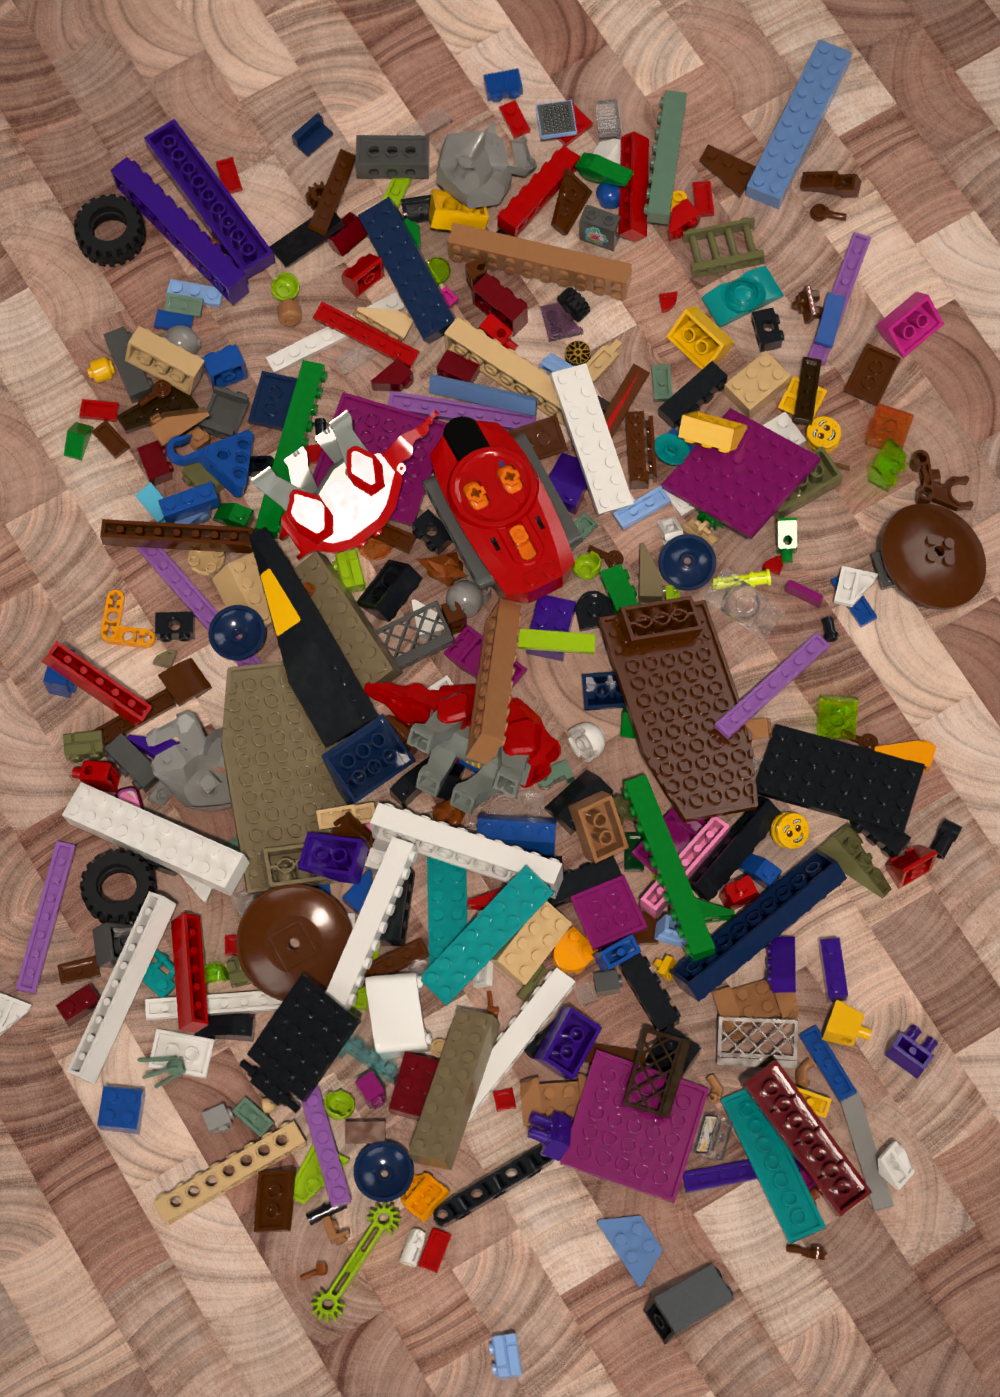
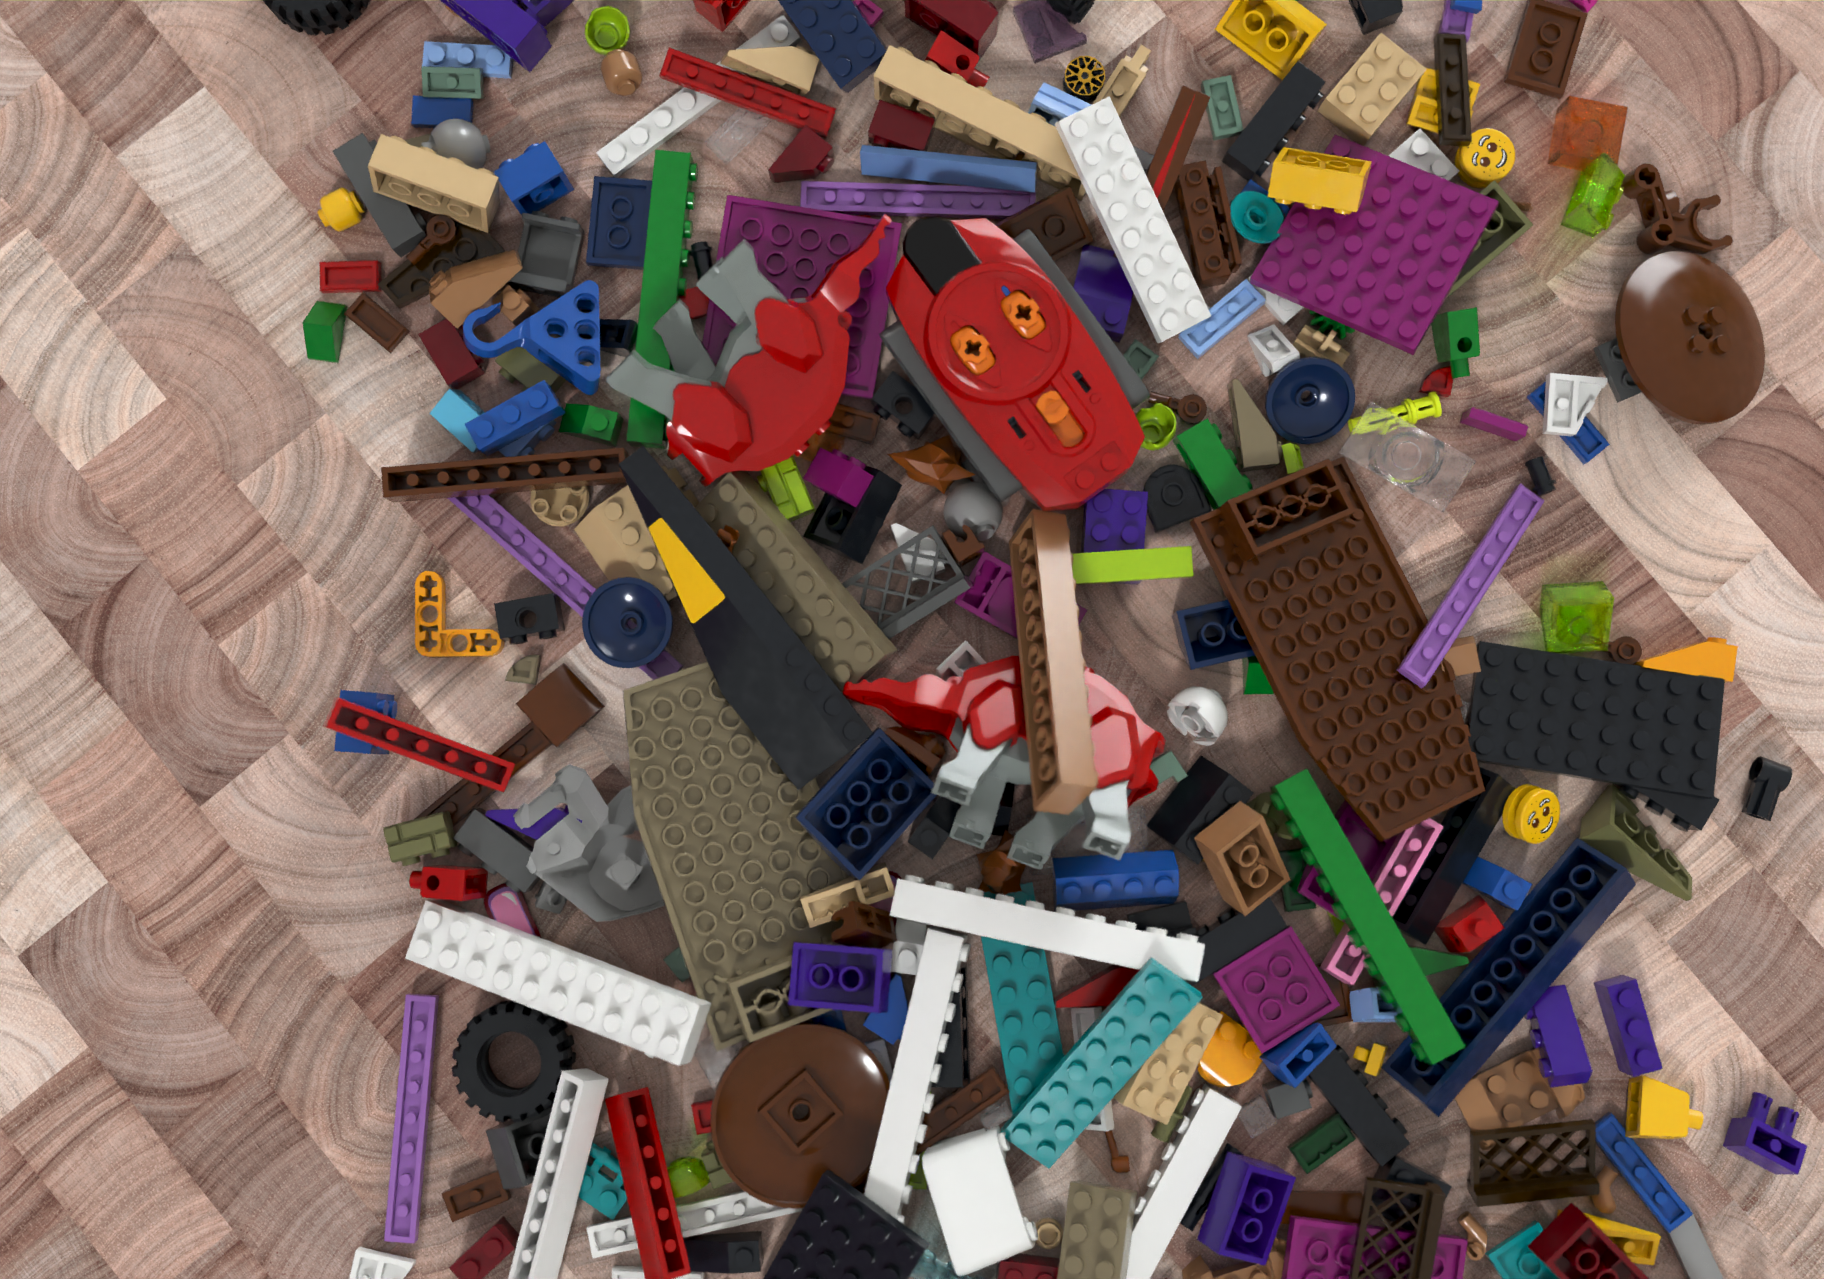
camera: 10 degrees left, 15 degrees up
red slope [886,845,938,889] -> none
none -> magenta brick [803,448,874,508]
none -> dark green plate [1288,1112,1356,1174]

